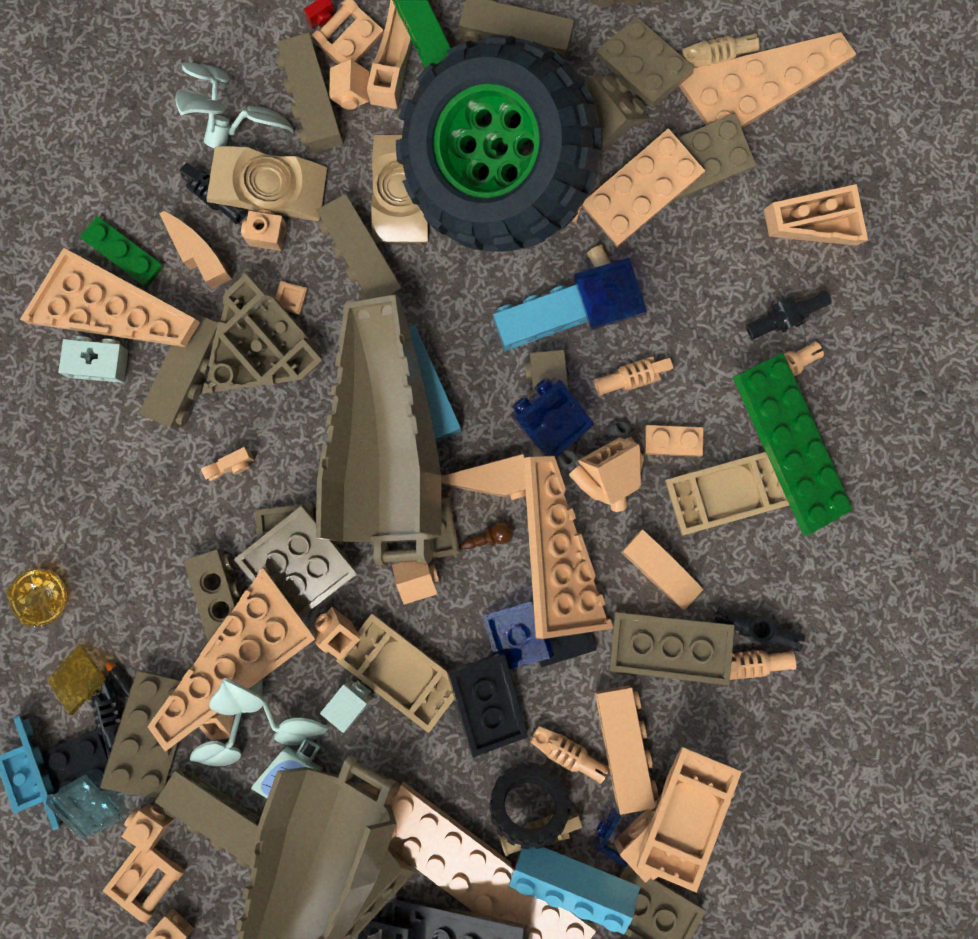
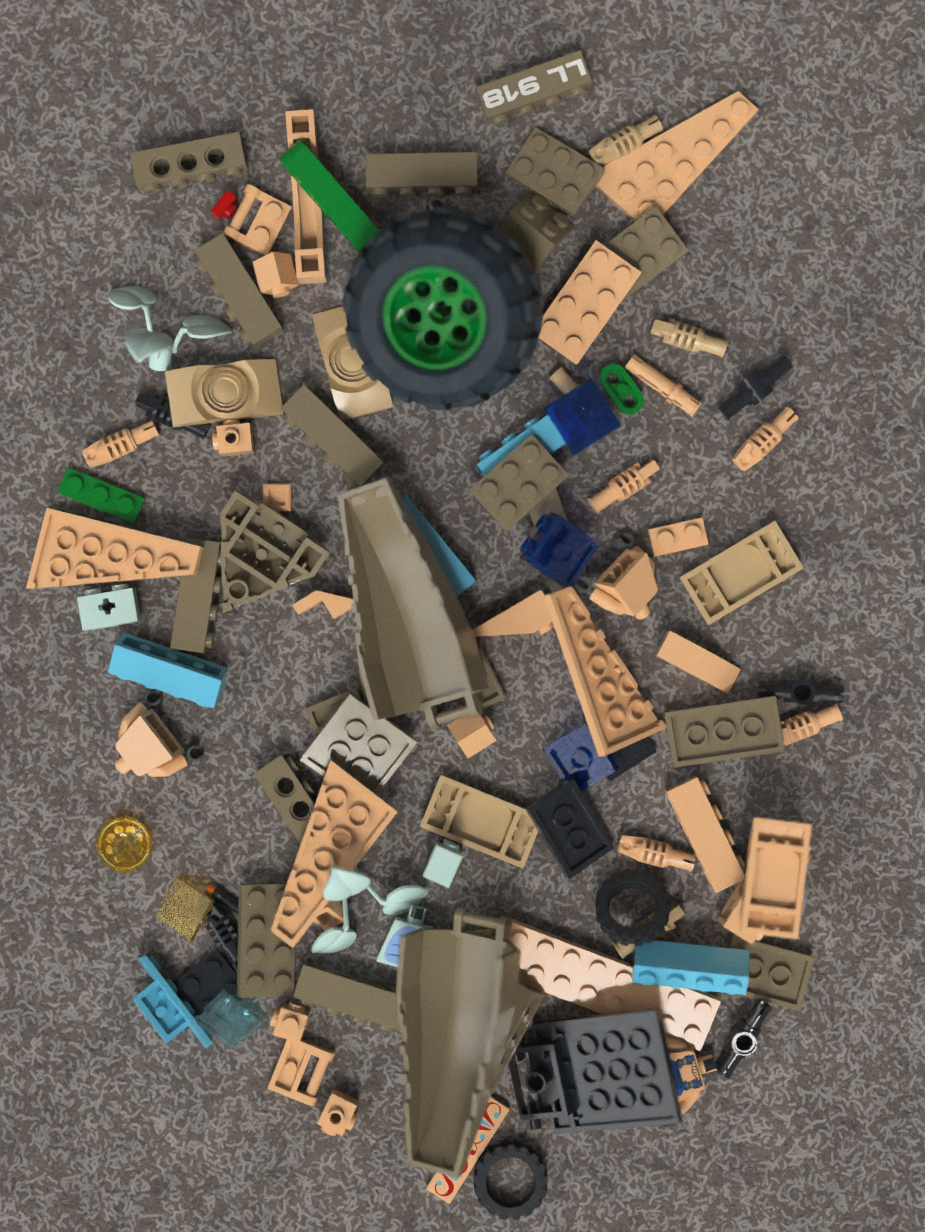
camera: 20 degrees left, 5 degrees up
light nougat slope [159,211,232,289] -> none
light nougat plate [201,447,255,481] -> none
light nougat brick [312,607,360,660] -> none
reddish brown bar [460,522,513,549] -> none
clear blue bracket [594,808,628,867] -> none
green plate [732,353,853,535] -> none
light nougat wedge [764,184,868,246] -> none
none -> light nougat hinge [82,420,160,468]
none -> medium azure brick [108,632,229,708]
none -> light nougat torso [115,690,203,777]
none -> light nougat slope [292,590,354,619]
none -> dark tan plate [469,434,569,532]
none -> green plate [599,364,644,415]
none -> light nougat pin [624,354,702,417]
none -> tan hinge [650,319,728,358]

